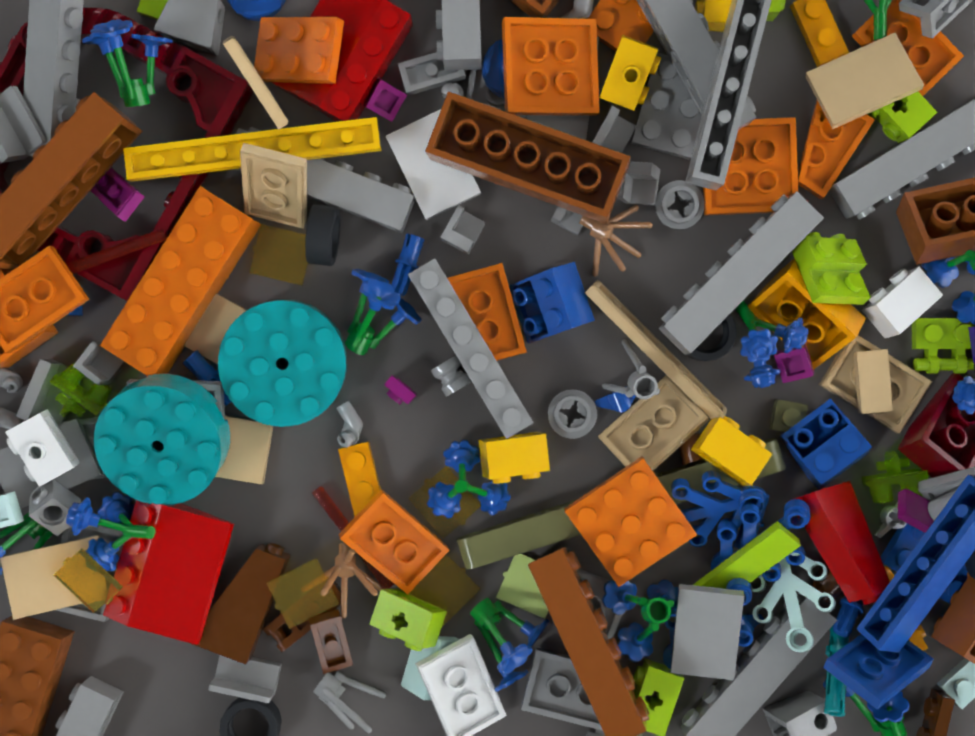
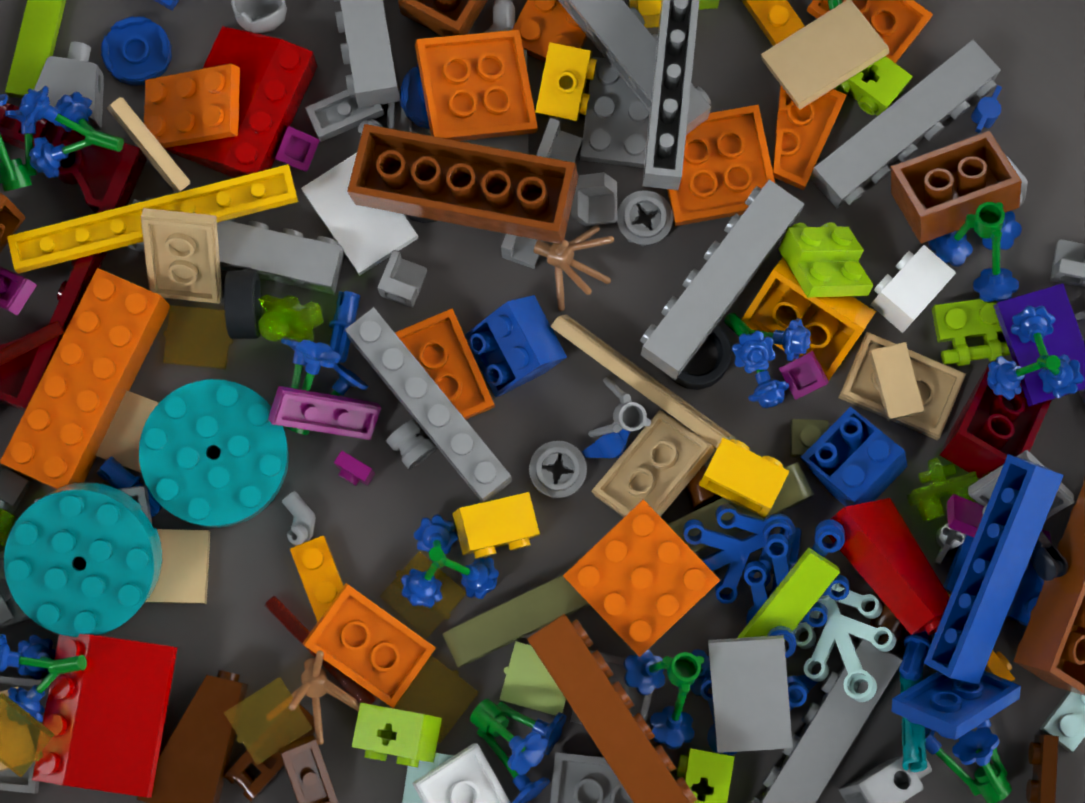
camera: 10 degrees left, 10 degrees down
none -> blue plant [19,86,124,178]
none -> clear neon green hips [259,295,324,342]
none -> magenta tile [268,386,381,440]

